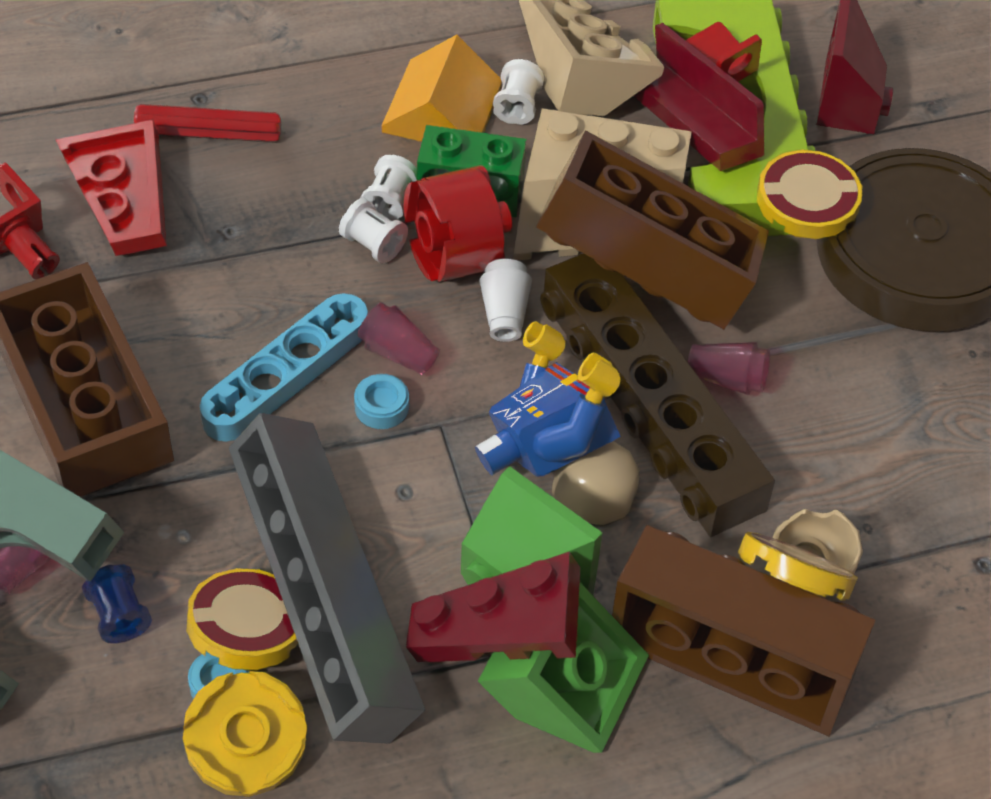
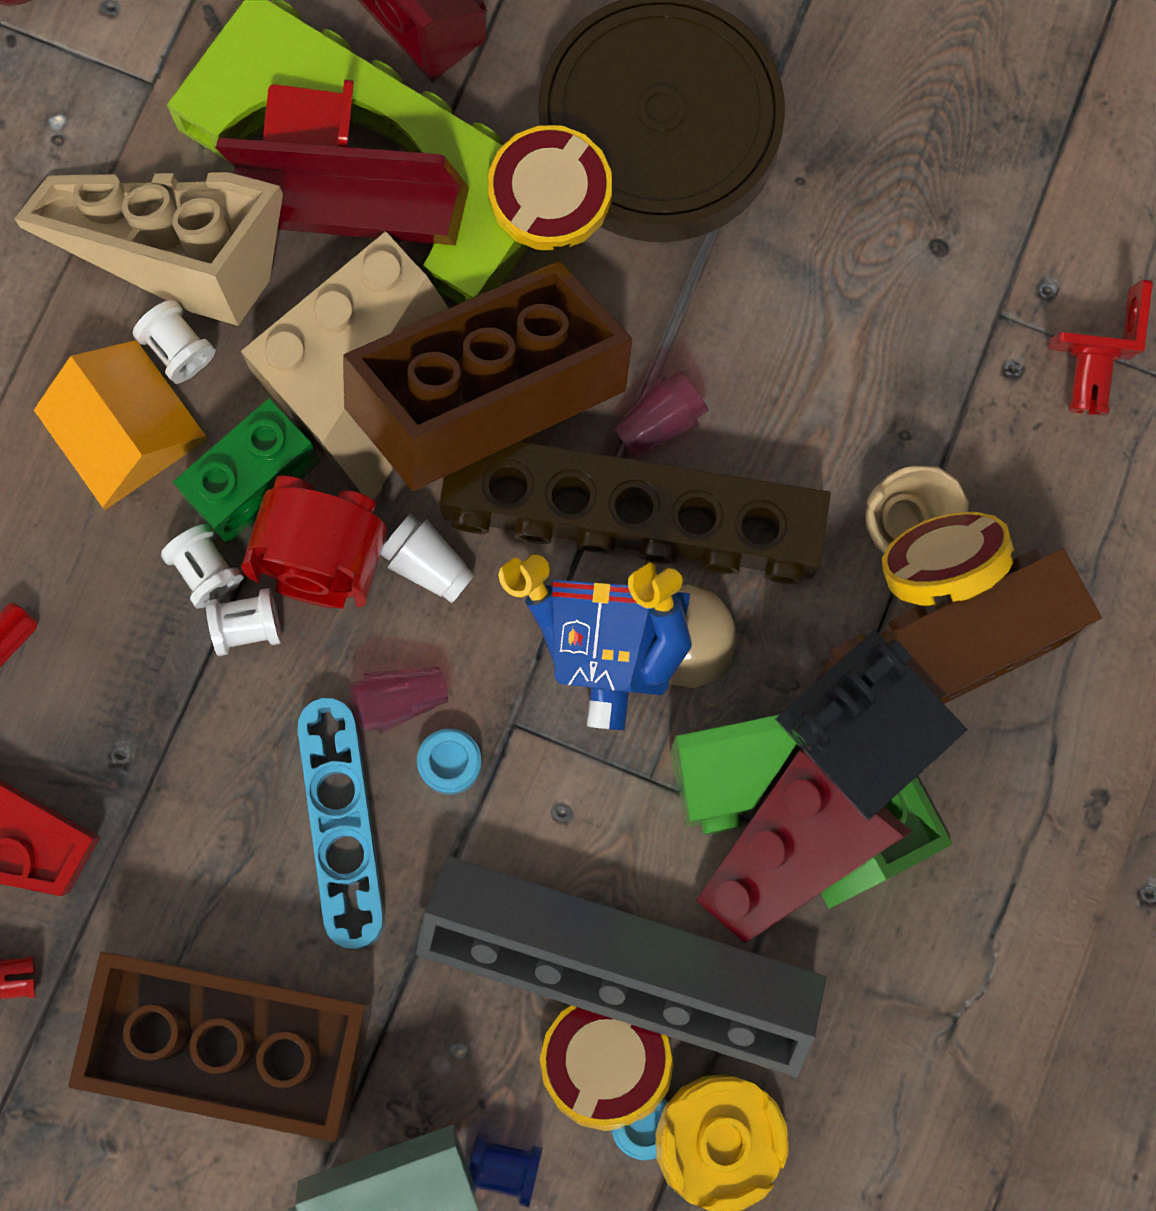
camera: 50 degrees left, 25 degrees up
none -> black hinge [775,630,968,821]

